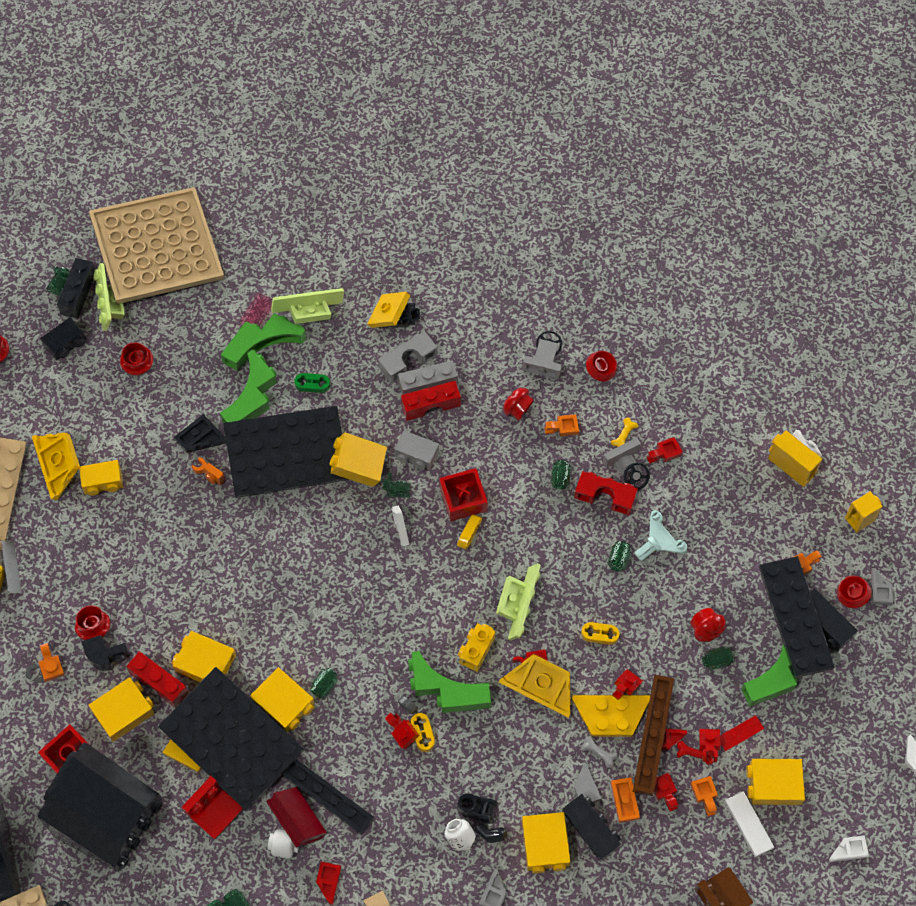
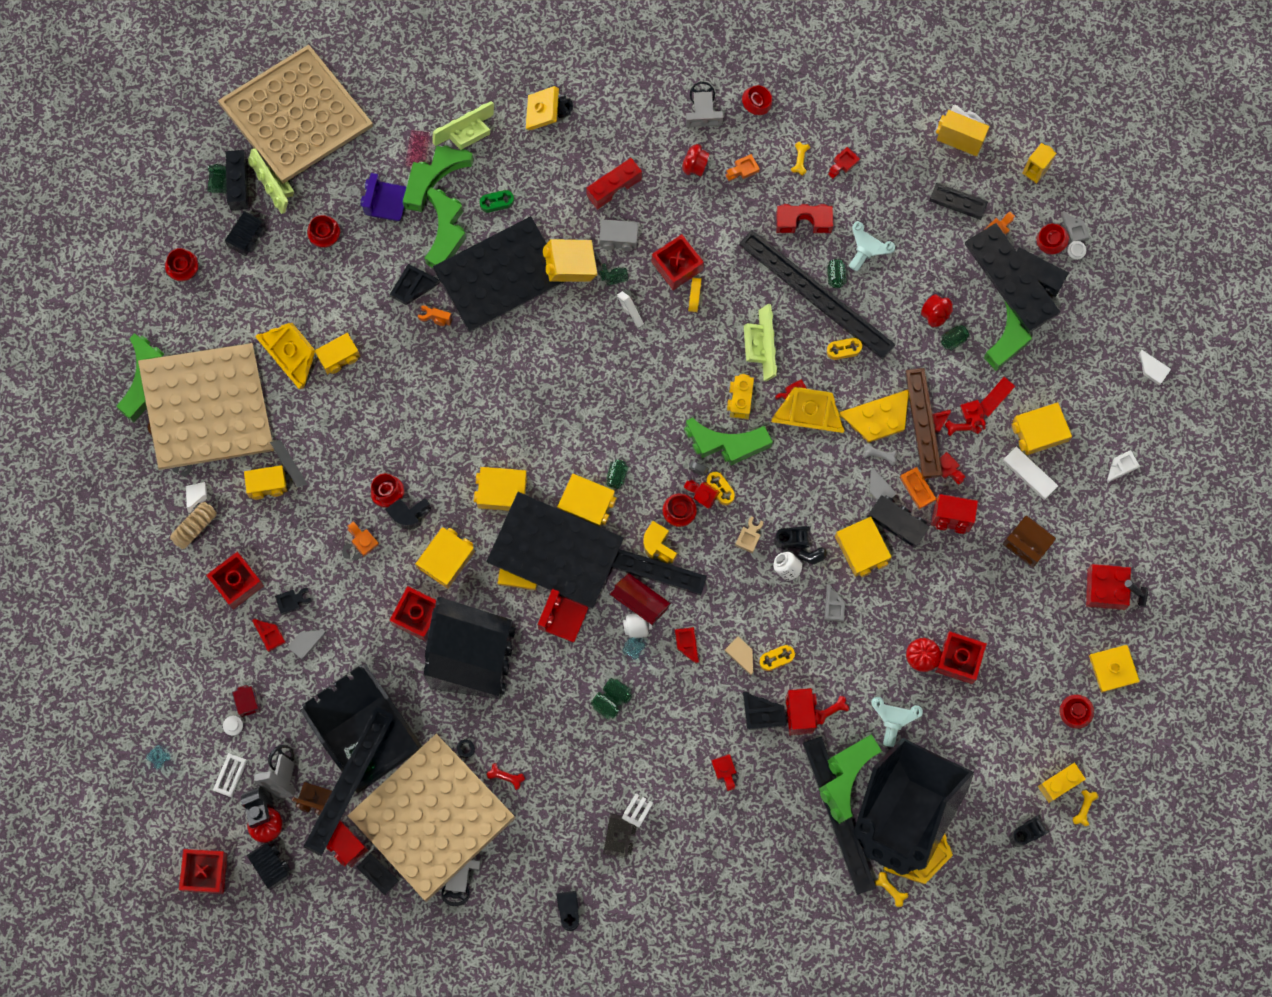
camera: 20 degrees left, 10 degrees up
red arch [126,651,189,708] -> none
light grey arch [378,331,437,384] -> none
light grey arch [398,360,458,395] -> none
clear green brick [550,459,572,490] -> none
light grey piece [603,438,650,490] -> none
red plate [612,669,643,700] -> none
orange plate [690,776,718,816] -> none
none -> dark purple bracket [360,173,406,221]
none -> clear light blue plate [622,637,645,659]
none -> yellow brick [643,521,677,564]
none -> red piece [662,494,697,527]
none -> tan plate [735,517,763,554]
none -> black plate [739,230,896,360]
none -> black plate [929,183,988,220]
none -> red brick [931,494,978,534]
none -> white plate [1067,241,1086,260]

